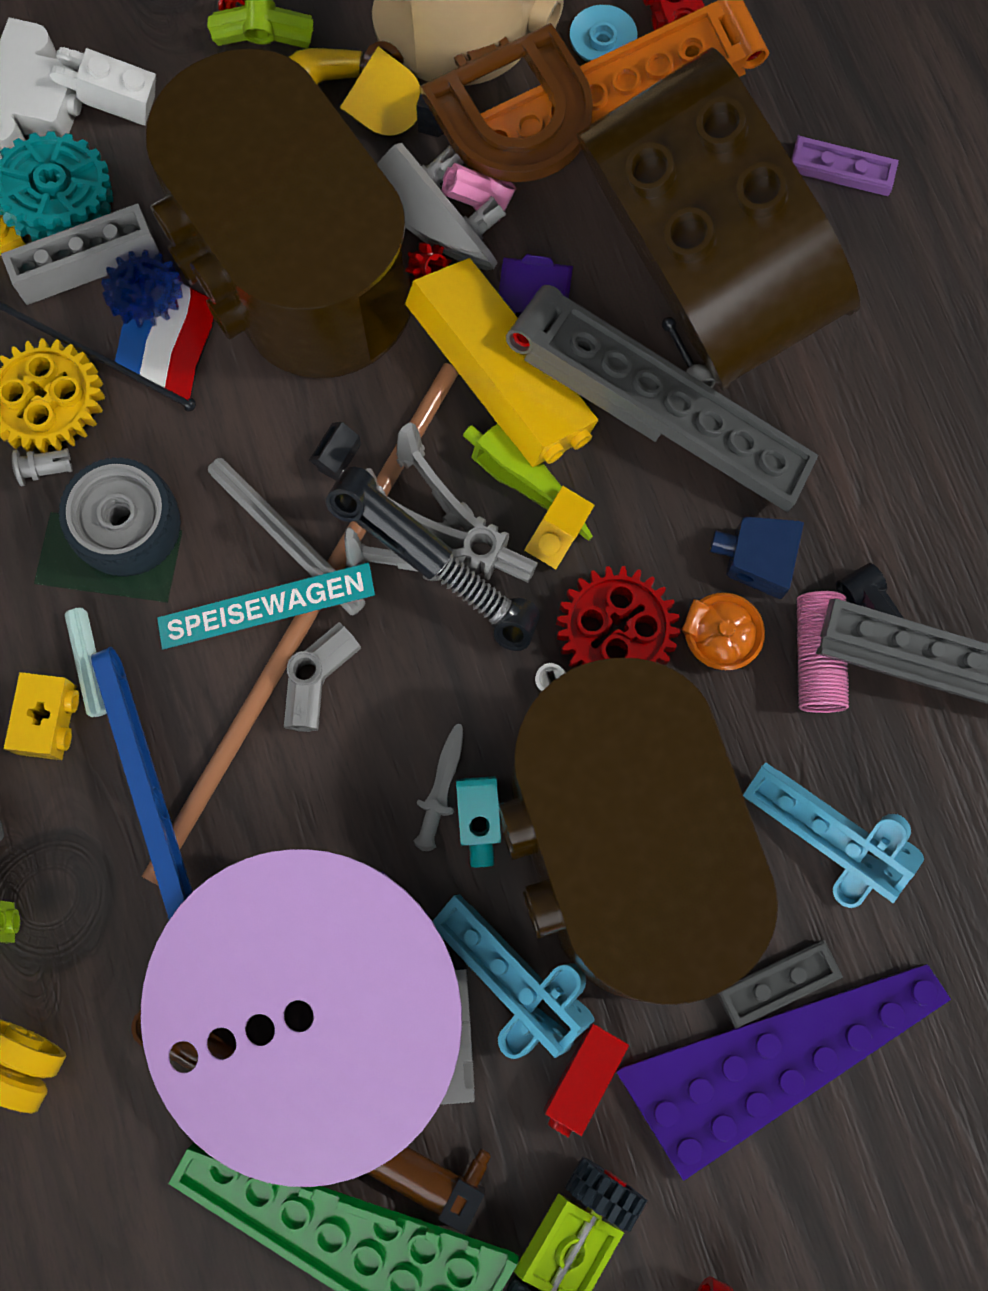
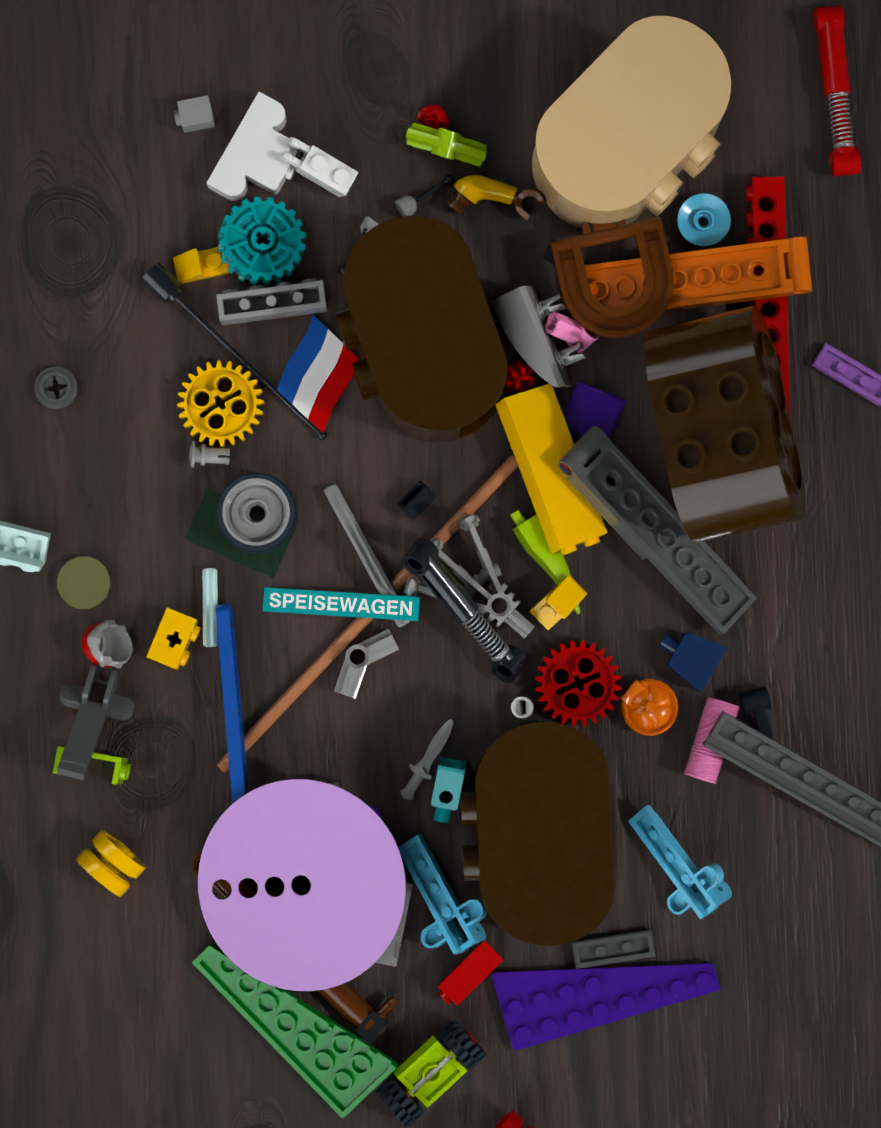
camera: 15 degrees right, 10 degrees up
clear blue gear [101,250,183,328] -> none
yellow tile [340,46,420,136] -> none

